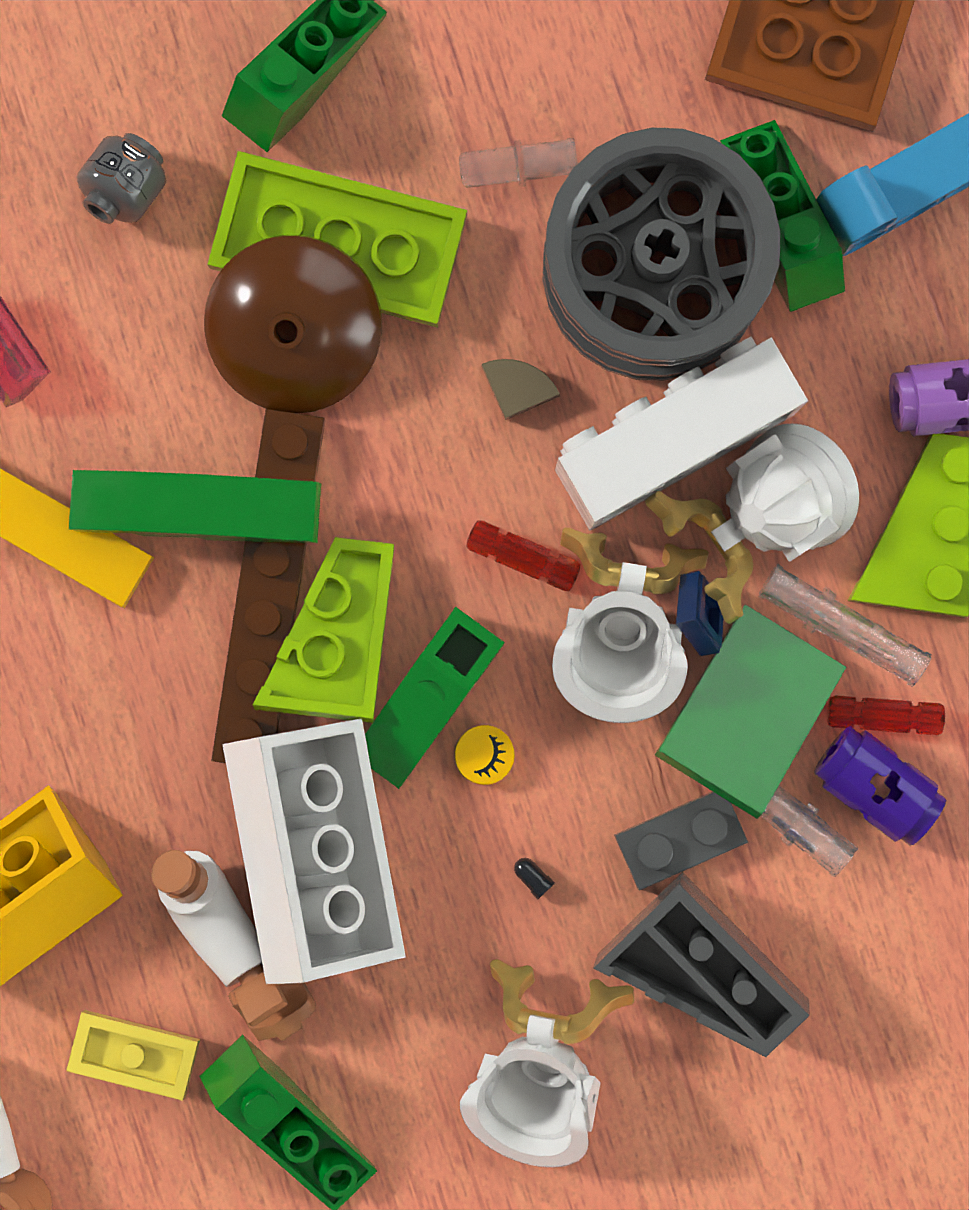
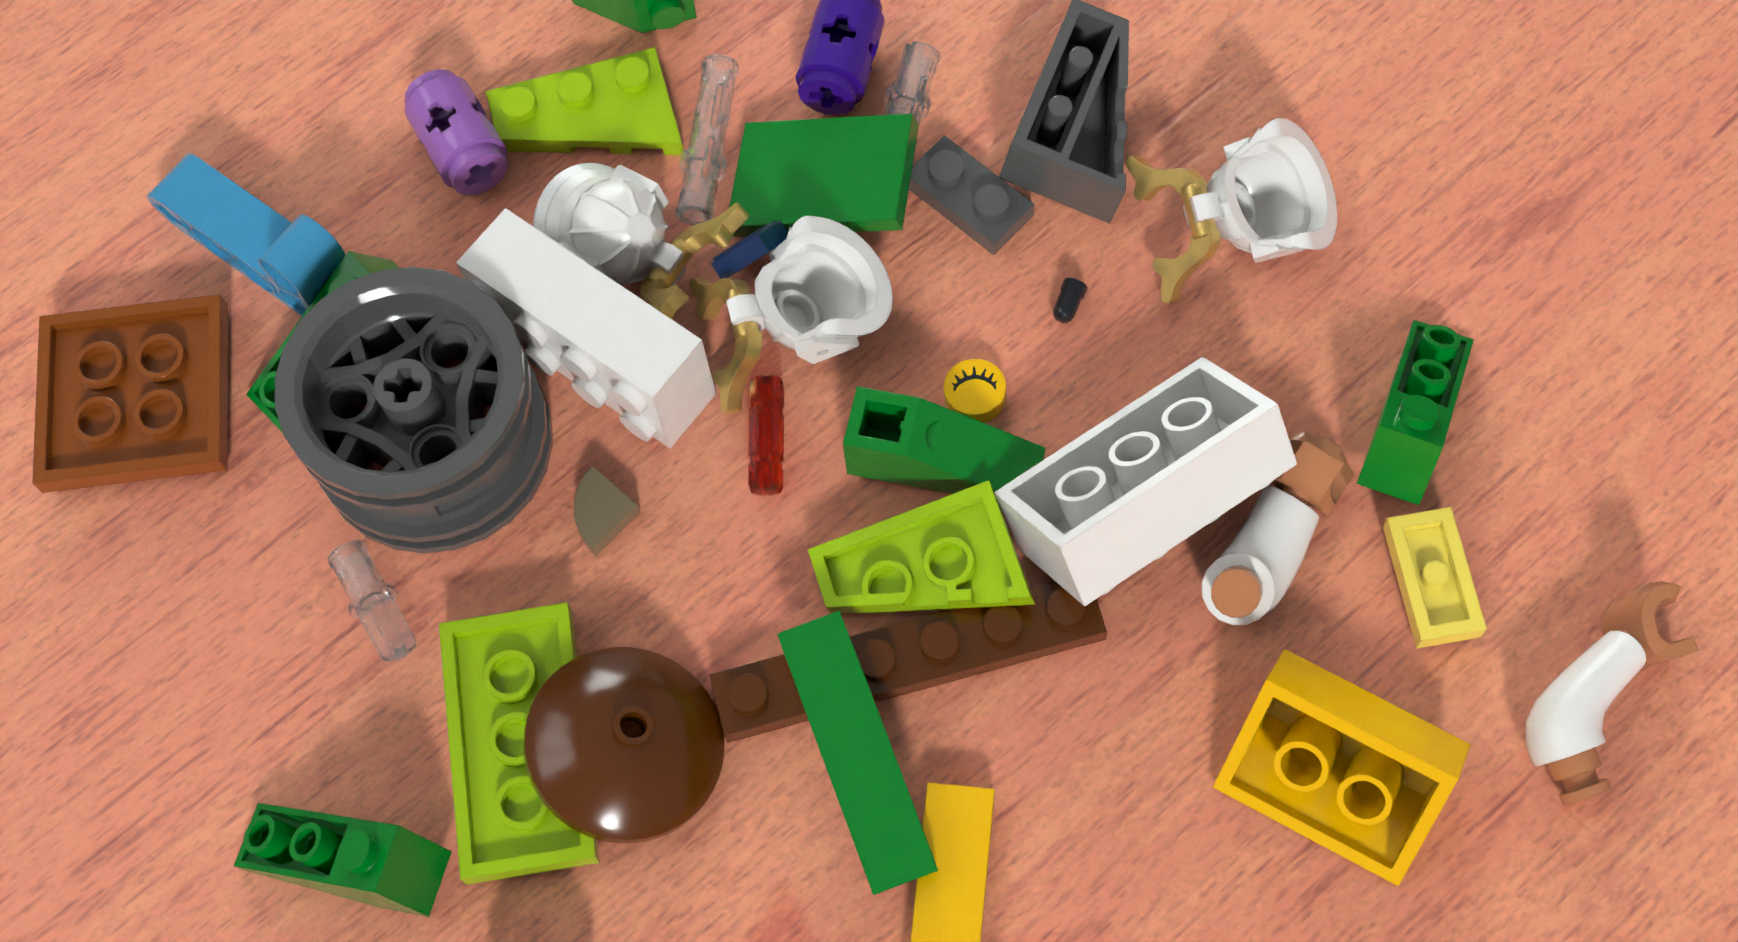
camera: 105 degrees left, 20 degrees down
clear red axle [827,695,946,735] -> none

